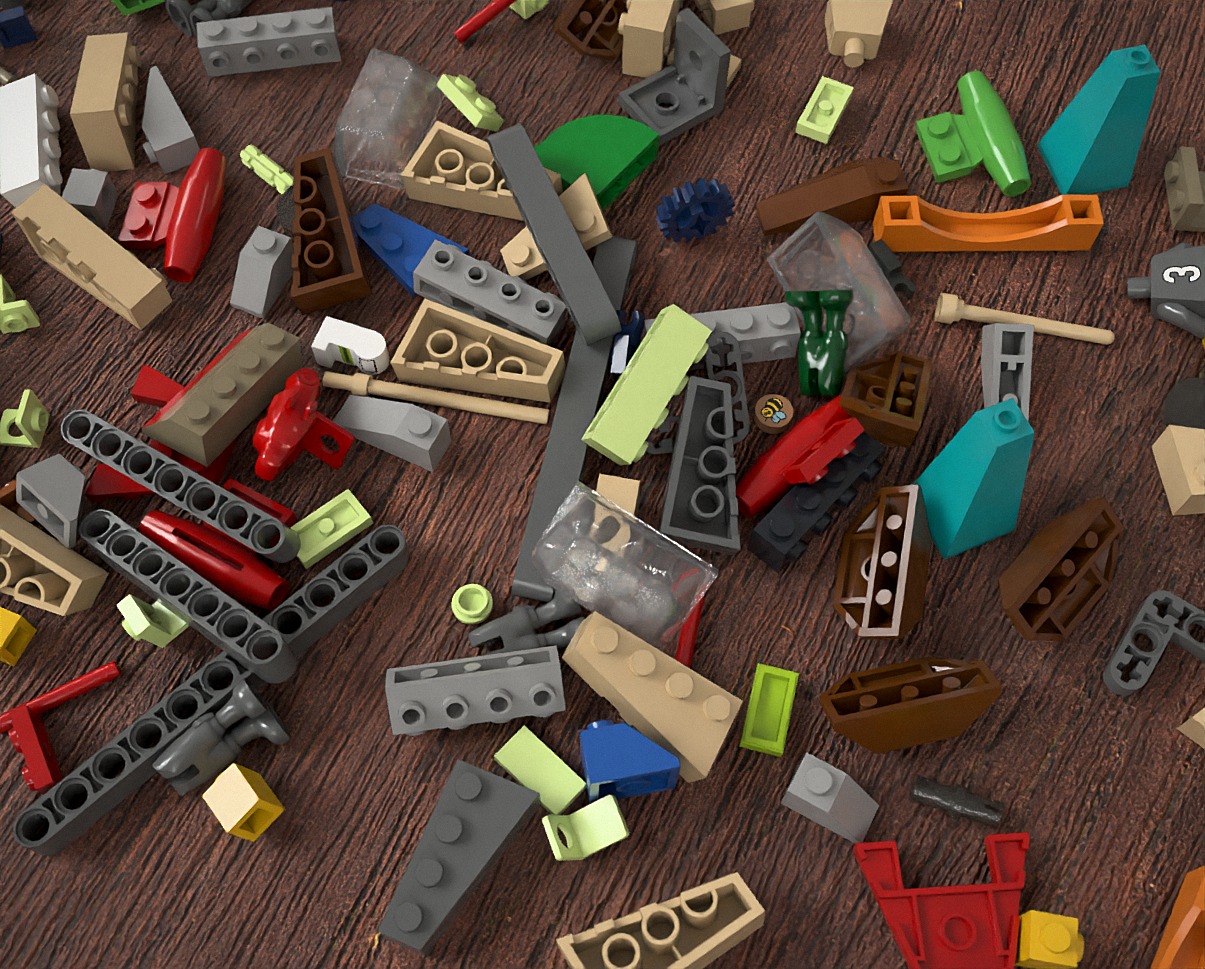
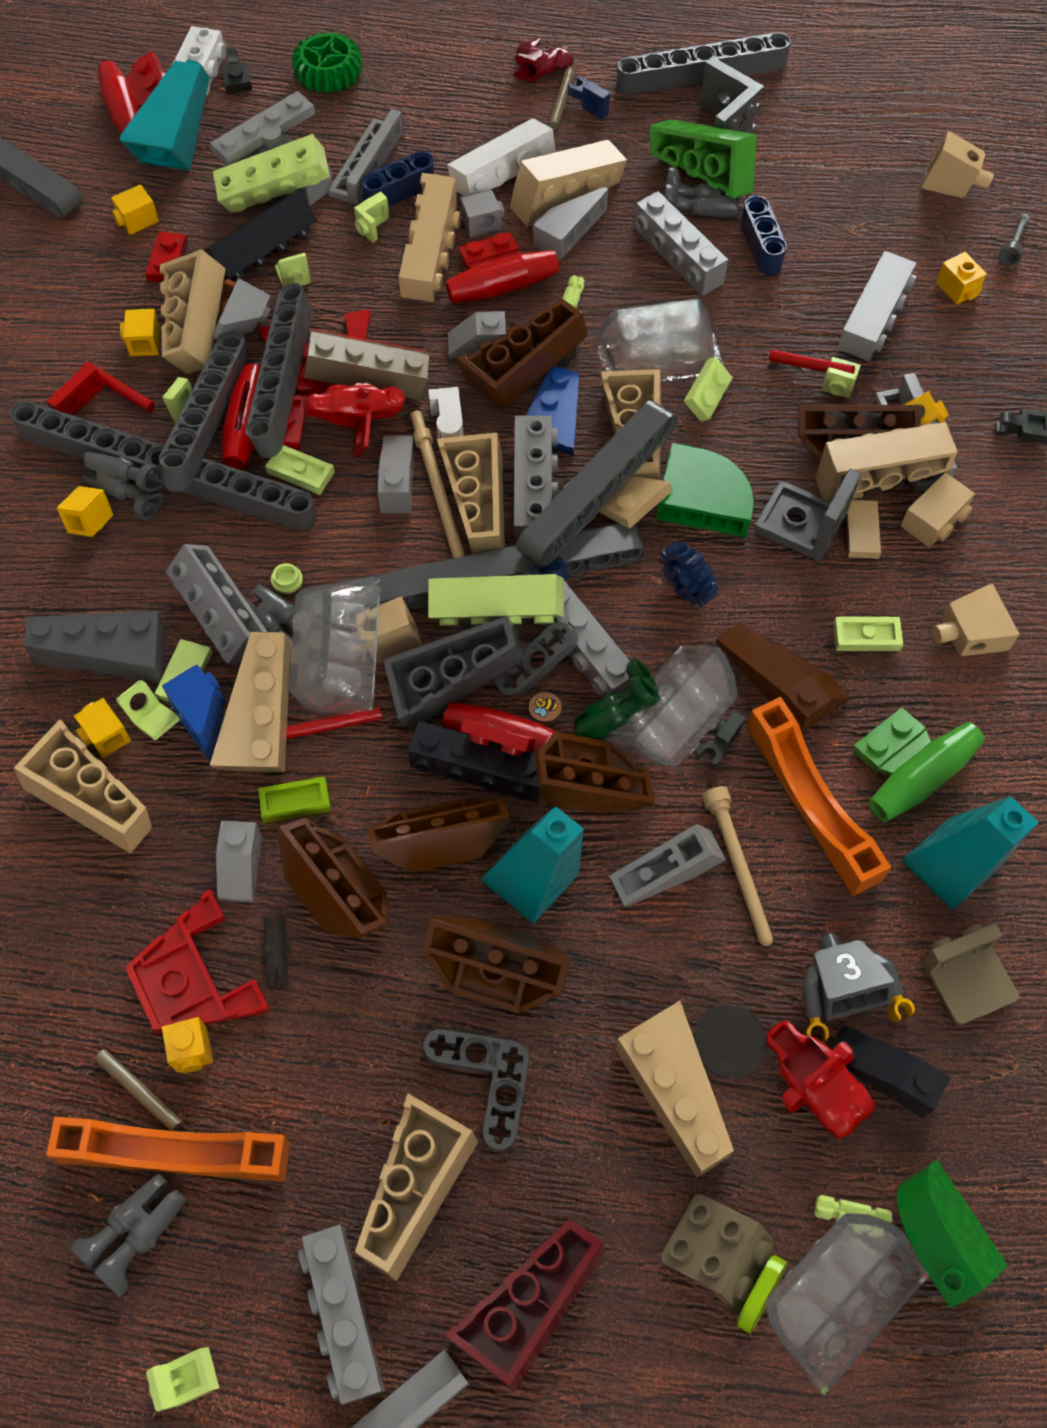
camera: 65 degrees right, 0 degrees up
none -> yellow brick [74,698,132,758]

